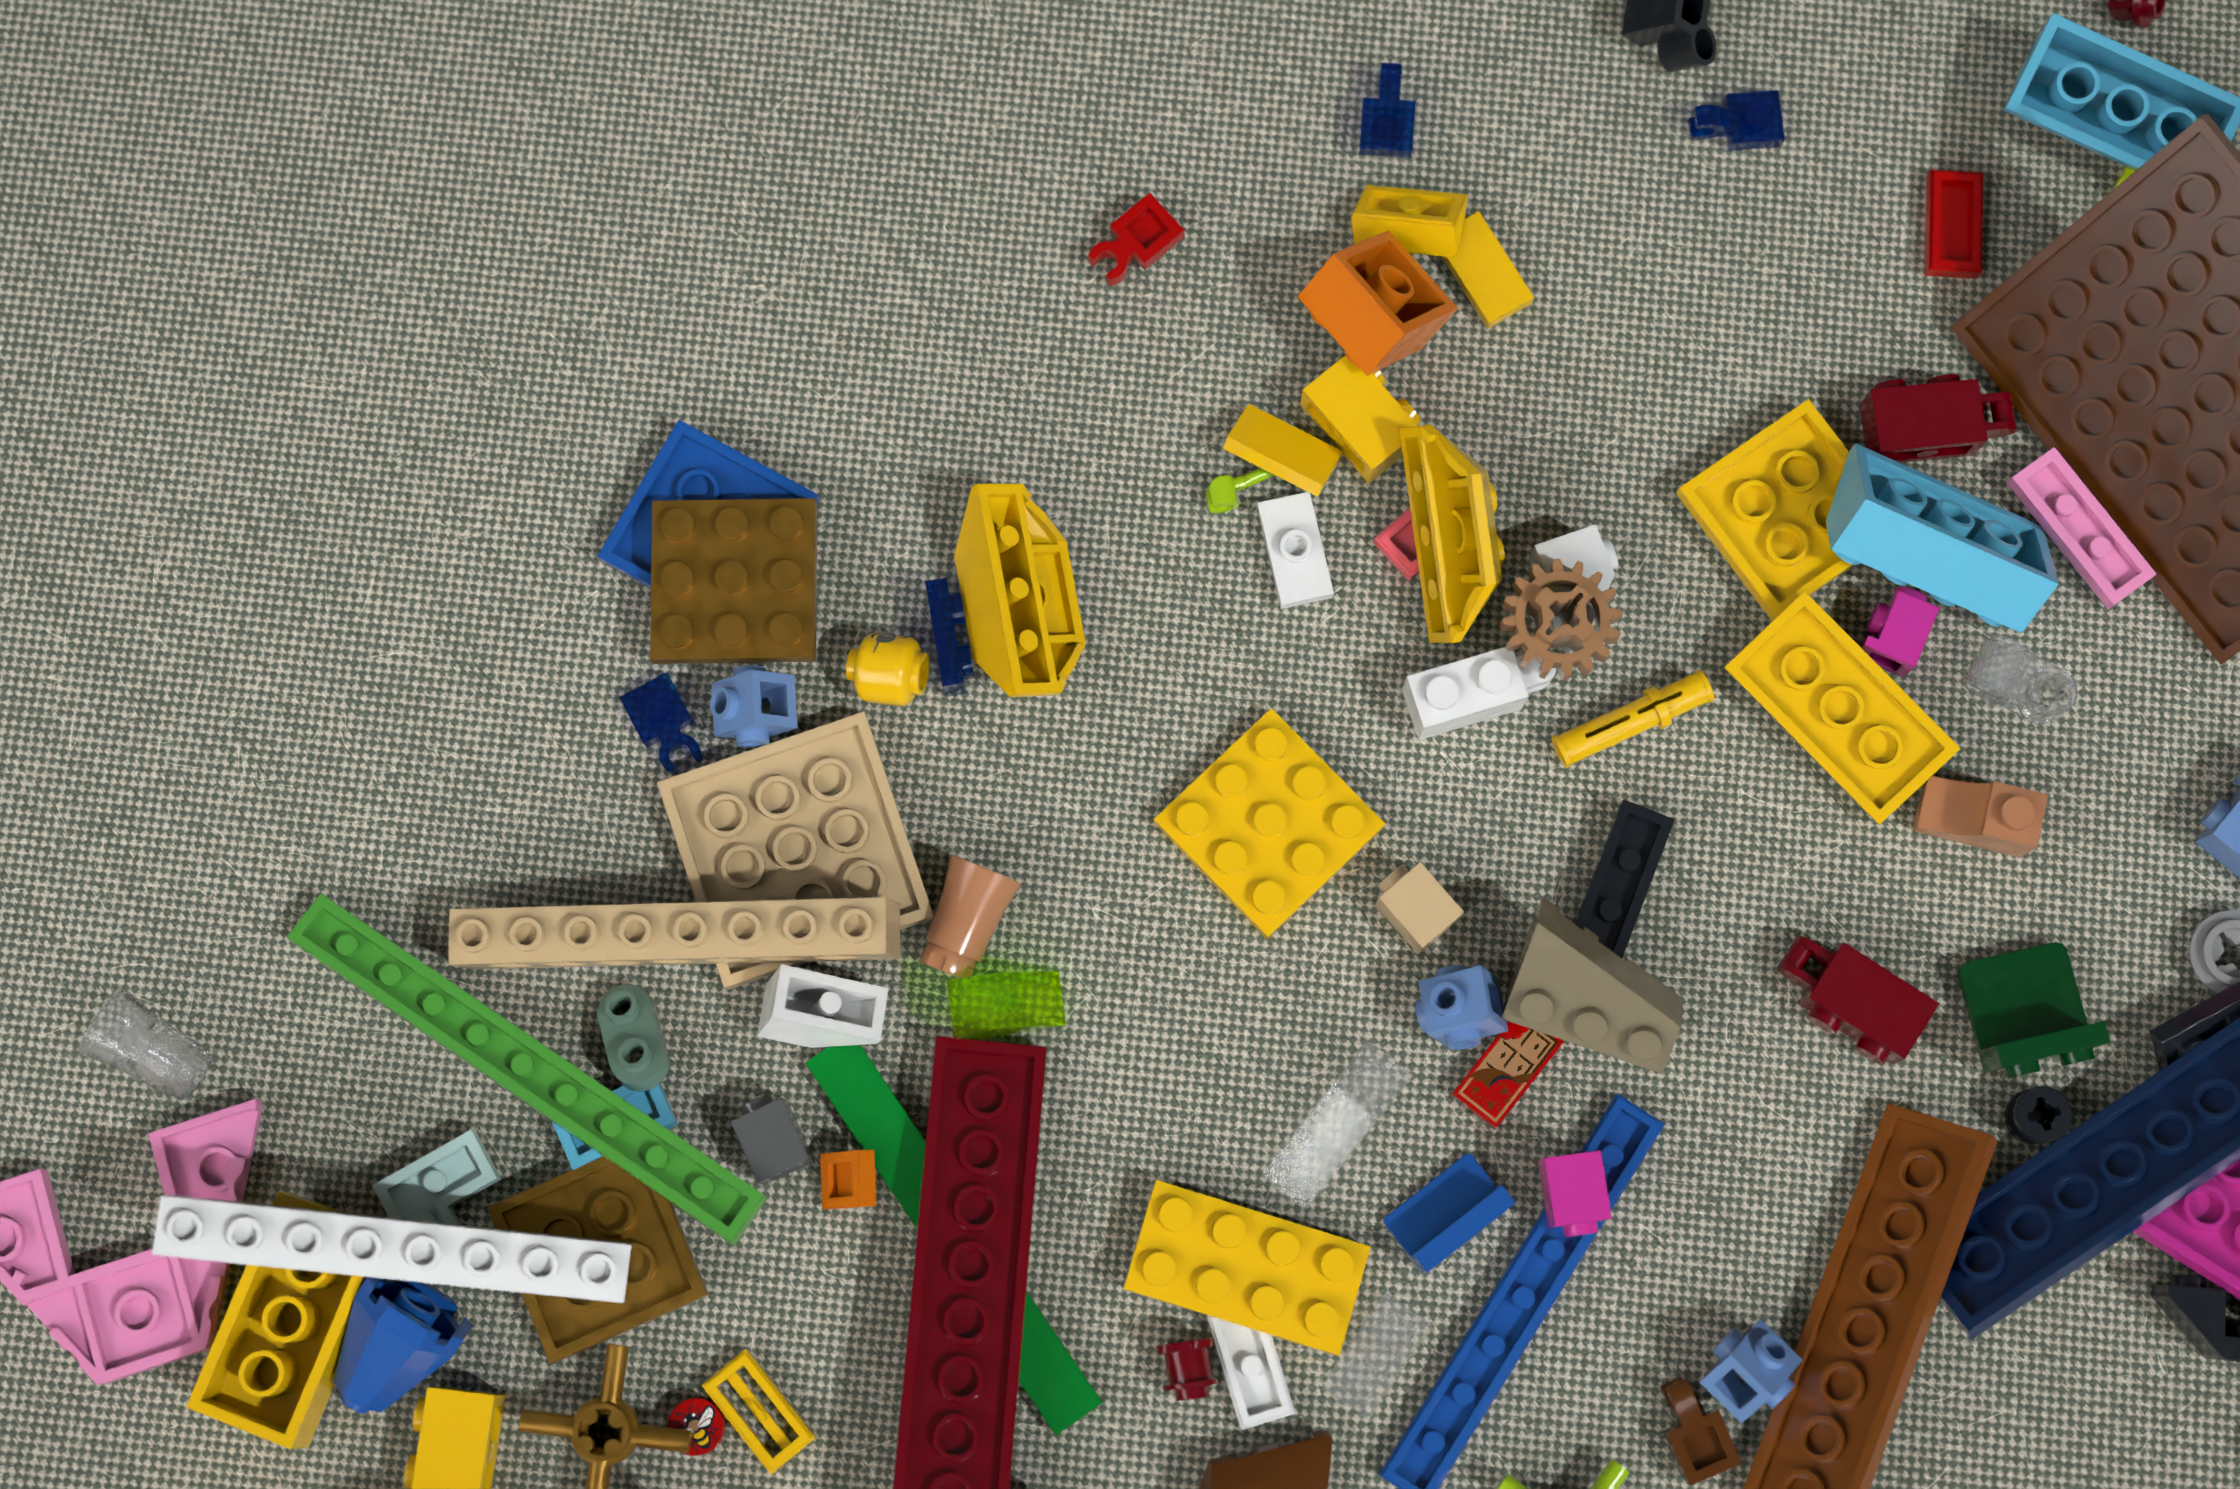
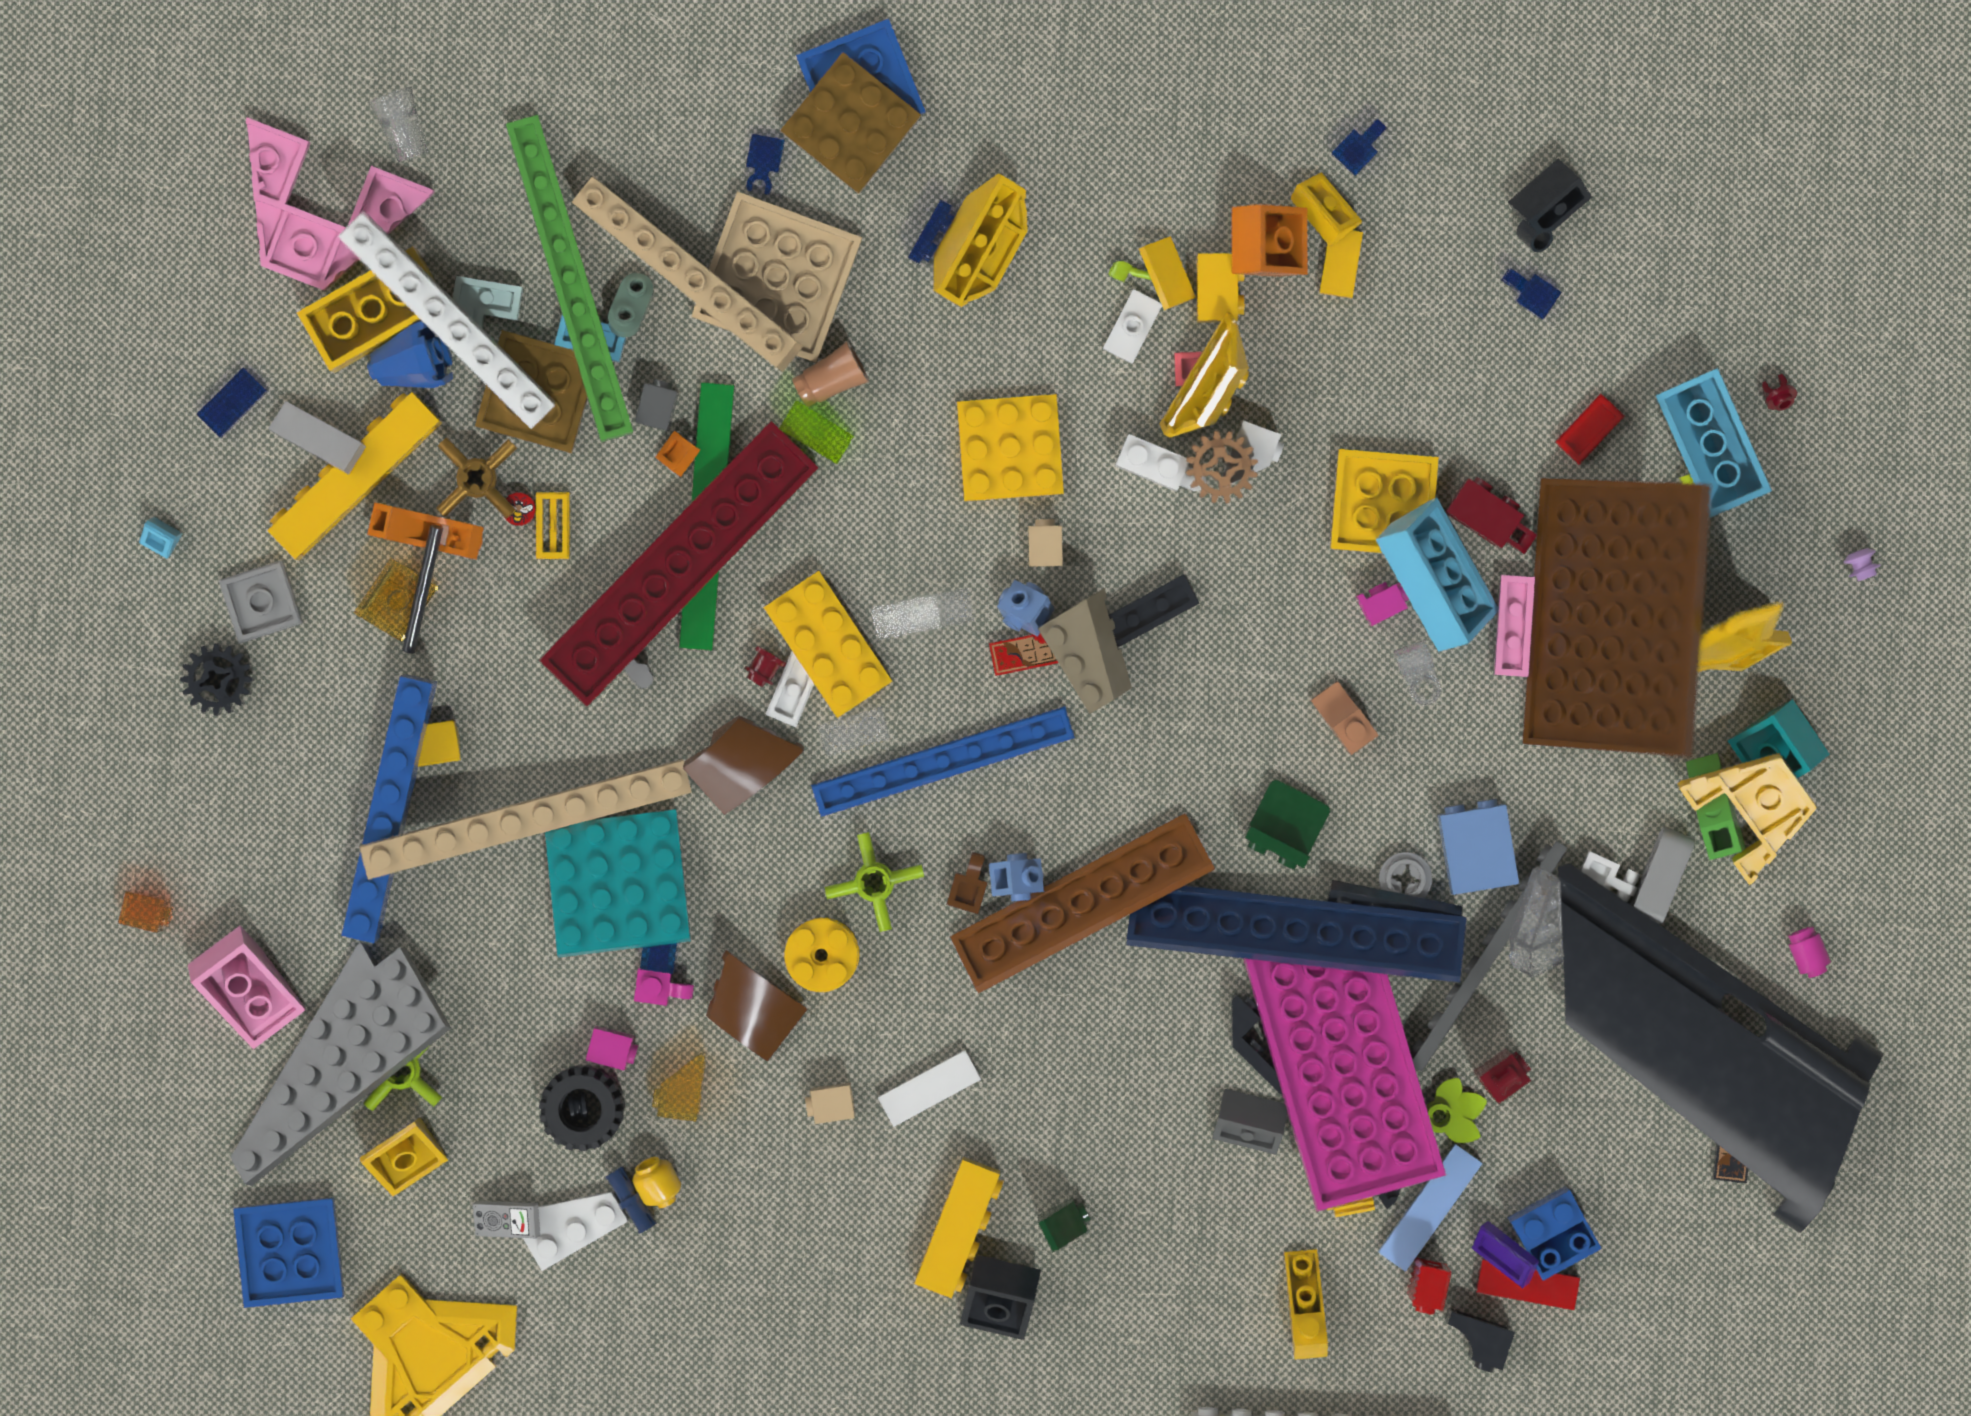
camera: 35 degrees right, 10 degrees up
medium blue brick [710,666,798,747] -> none
white slope [757,964,889,1048] -> none
yellow head [846,632,930,707] -> none
red plate [1088,192,1185,287] -> none
blue panel [1383,1154,1516,1274] -> none
dark pink brick [1538,1150,1612,1237] -> none
yellow pin [1551,669,1715,768] -> none
yellow plate [1723,591,1961,825] -> none
dark red brick [1776,935,1940,1065] -> none
black wheel [2004,1086,2072,1144] -> none

